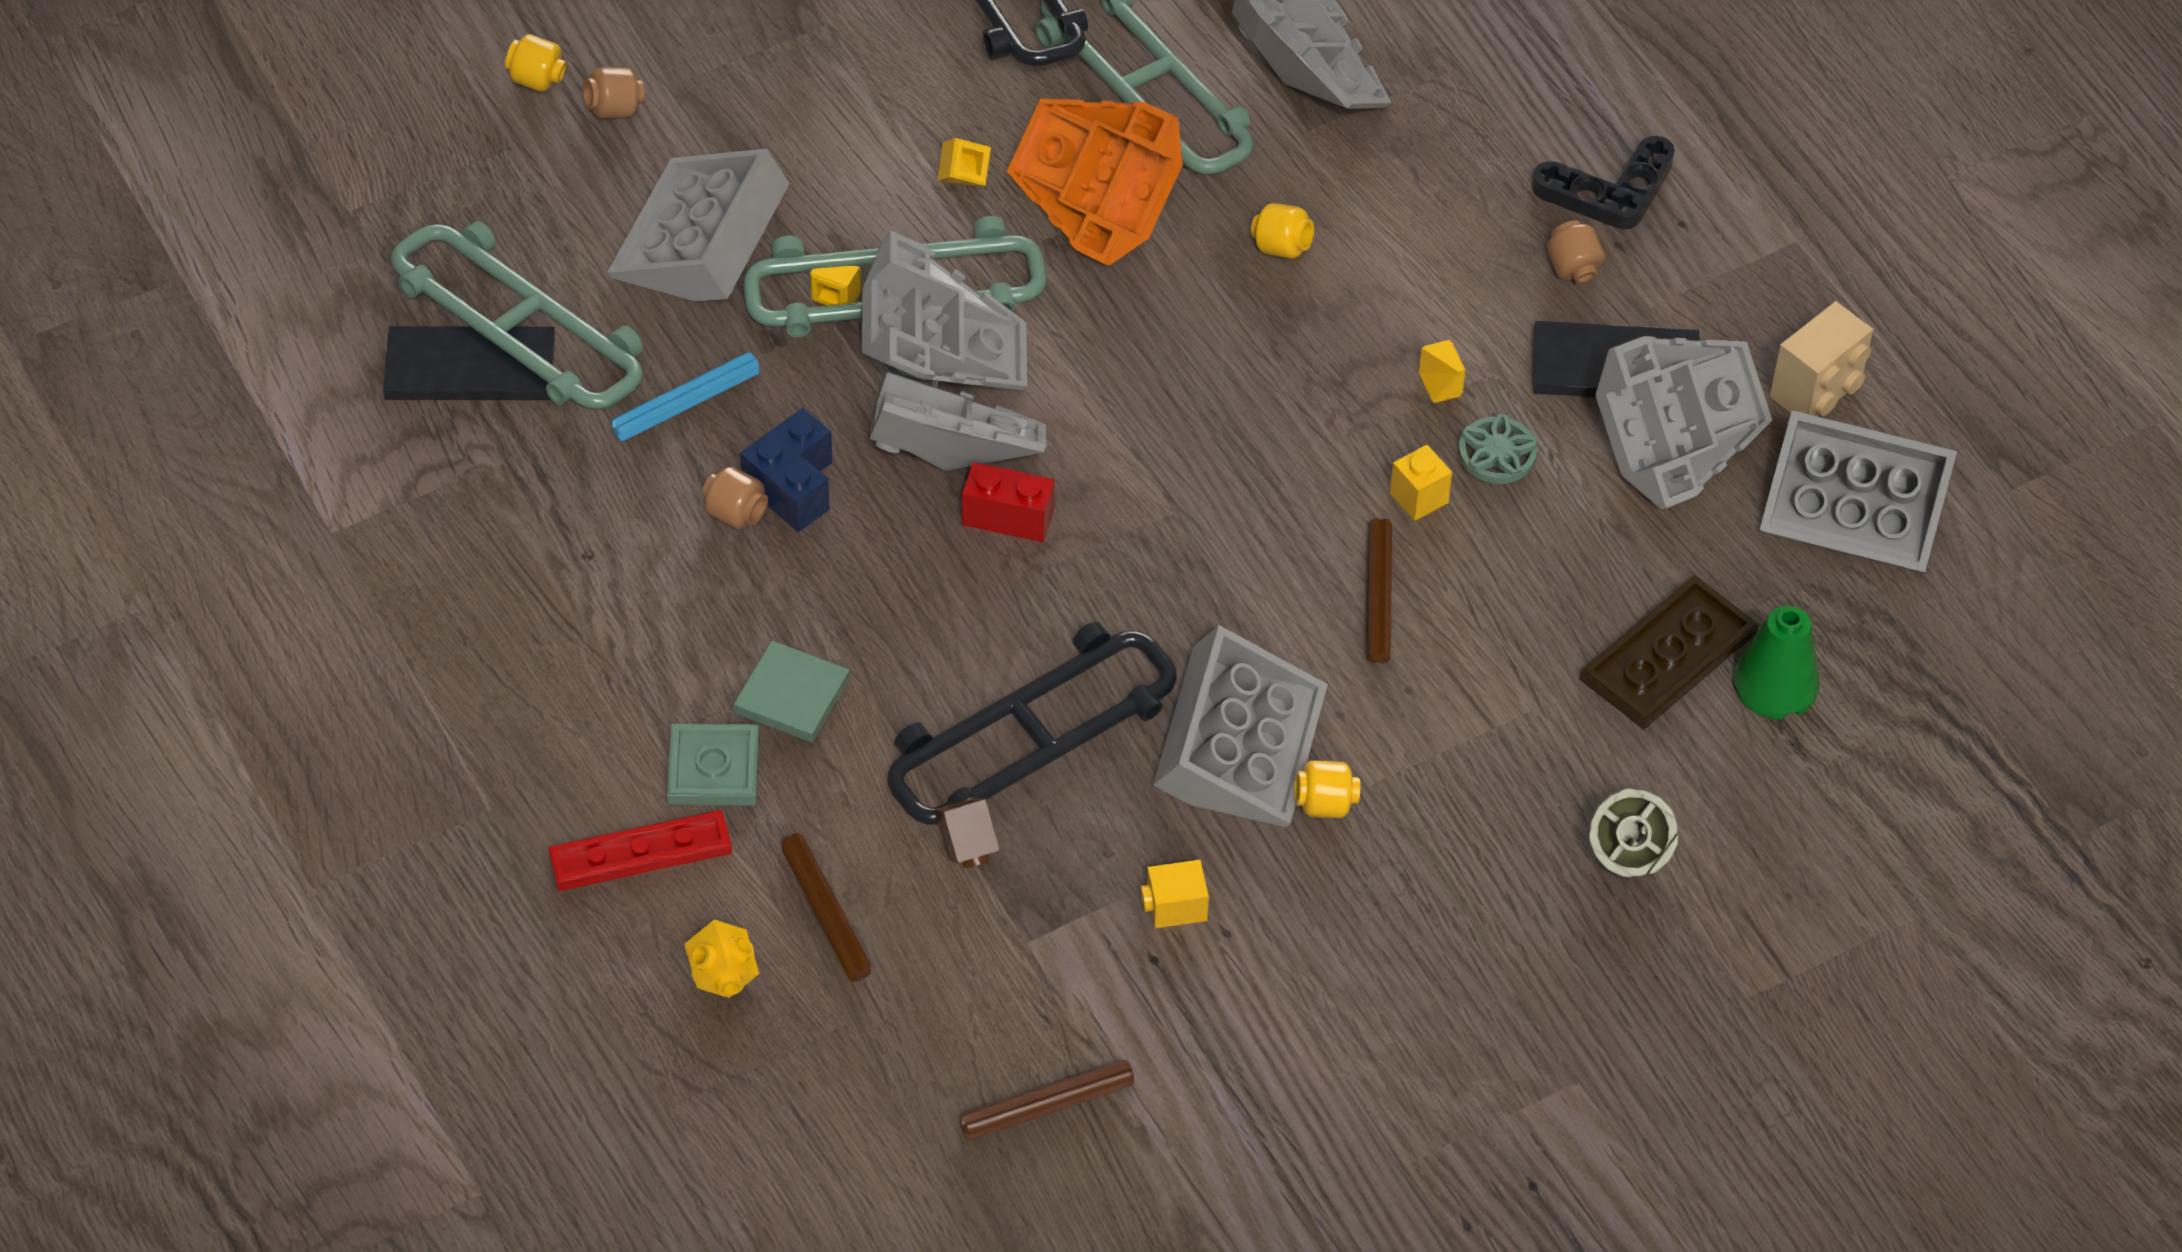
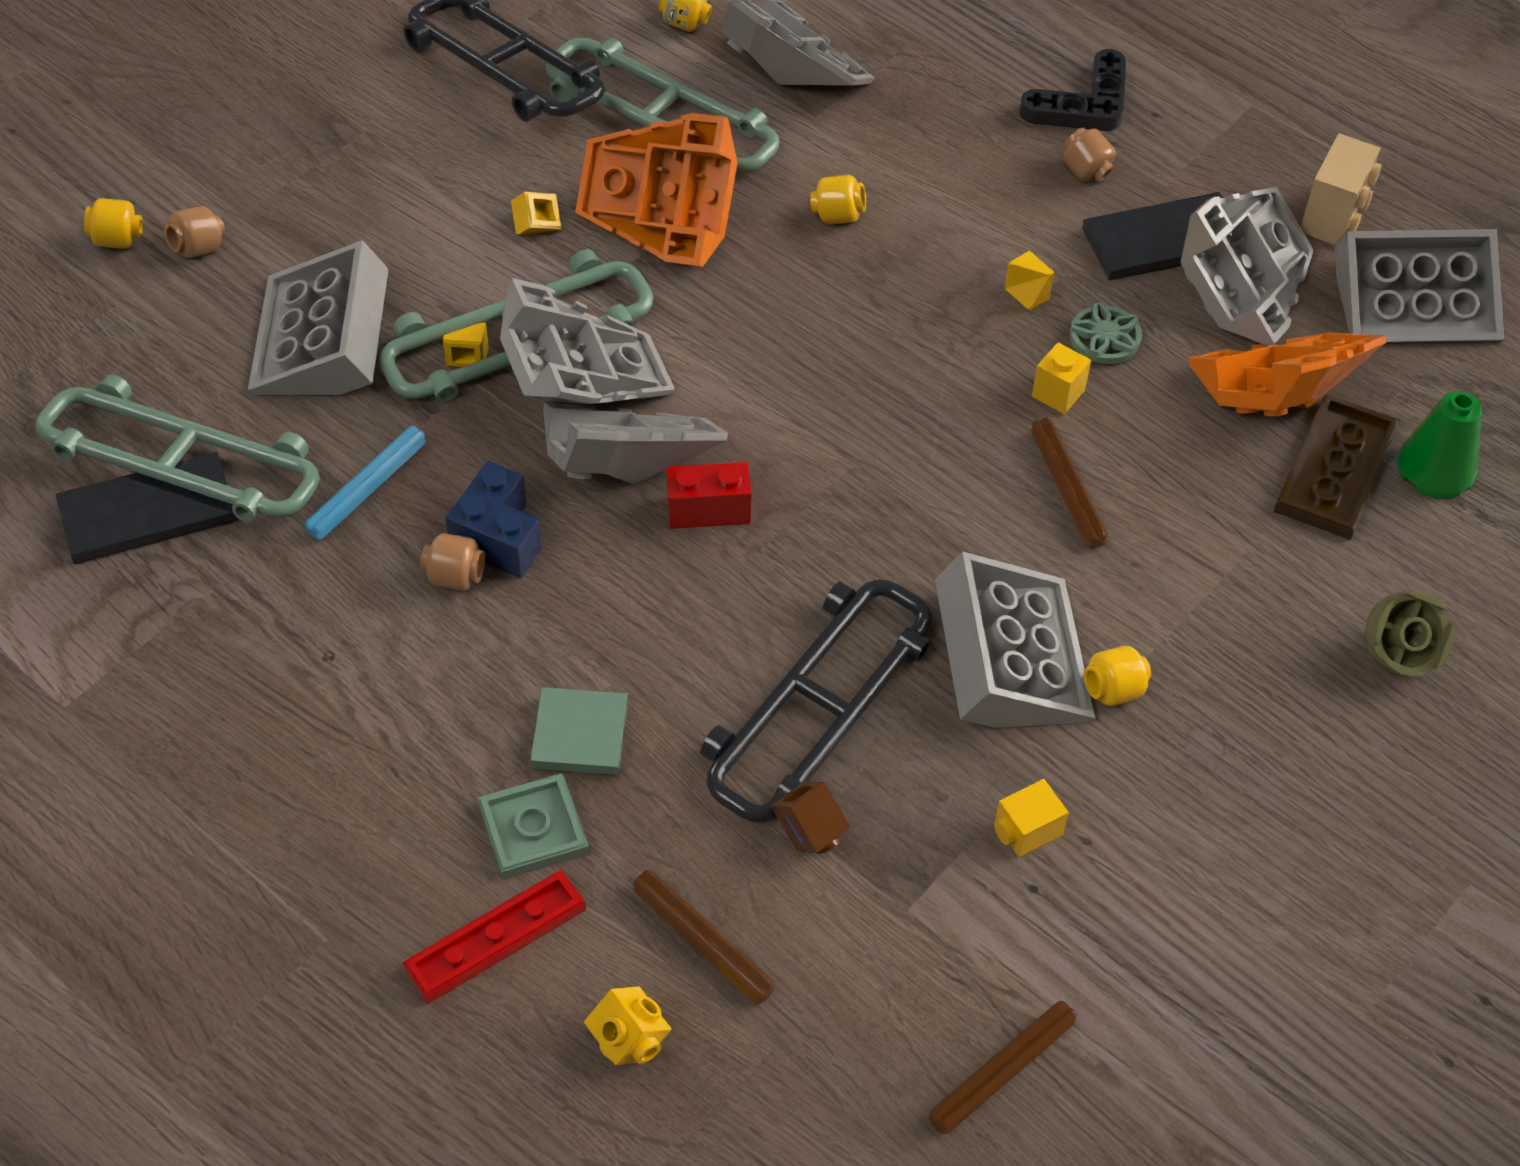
camera: 20 degrees left, 0 degrees up
none -> orange wedge [1189,332,1386,416]

